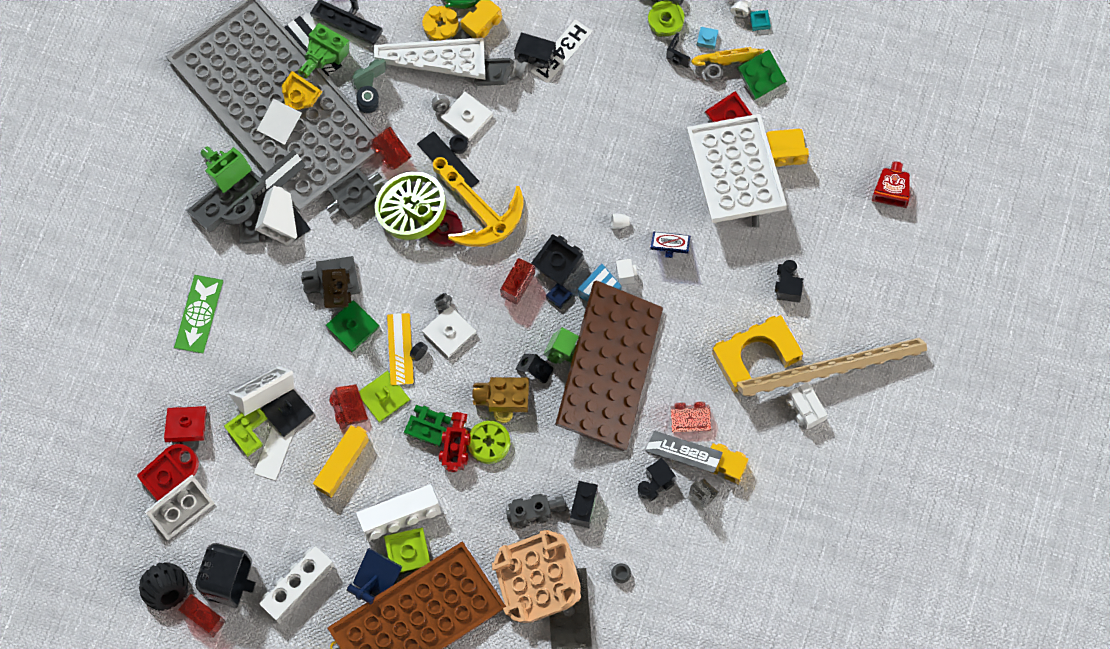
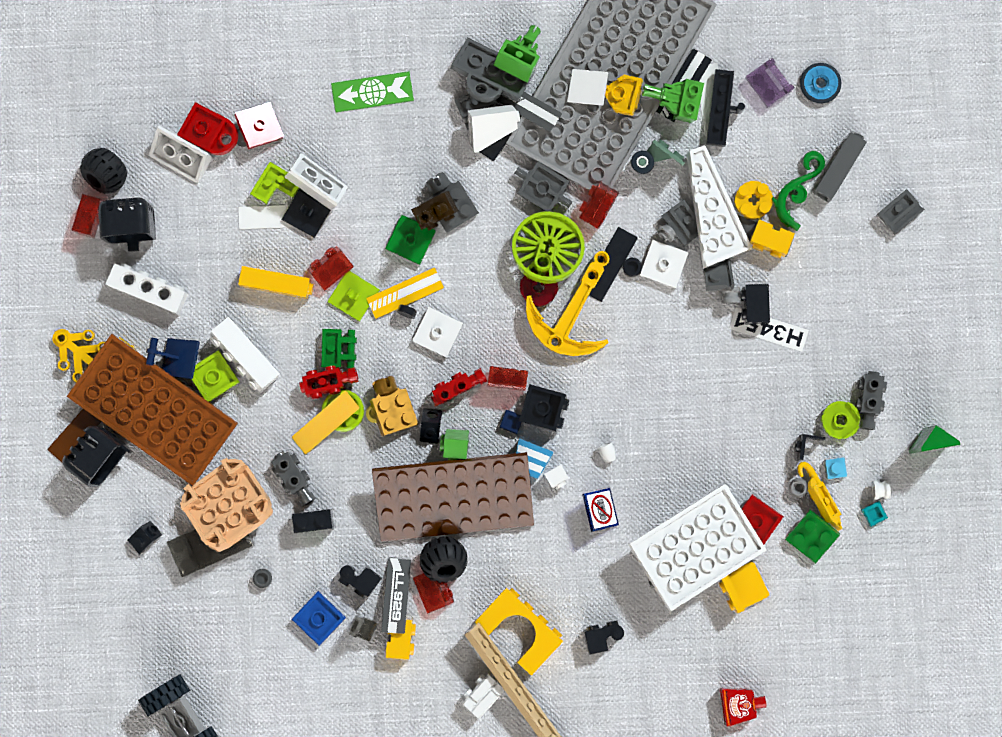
camera: 65 degrees right, 15 degrees up
dark grey plate [434,293,452,310] -> none
none -> blue plate [291,591,346,646]
none -> yellow sticker [292,391,360,454]
none -> black wheel [420,536,467,583]
none -> red brick [431,368,487,407]
none -> dark grey plate [661,199,698,247]

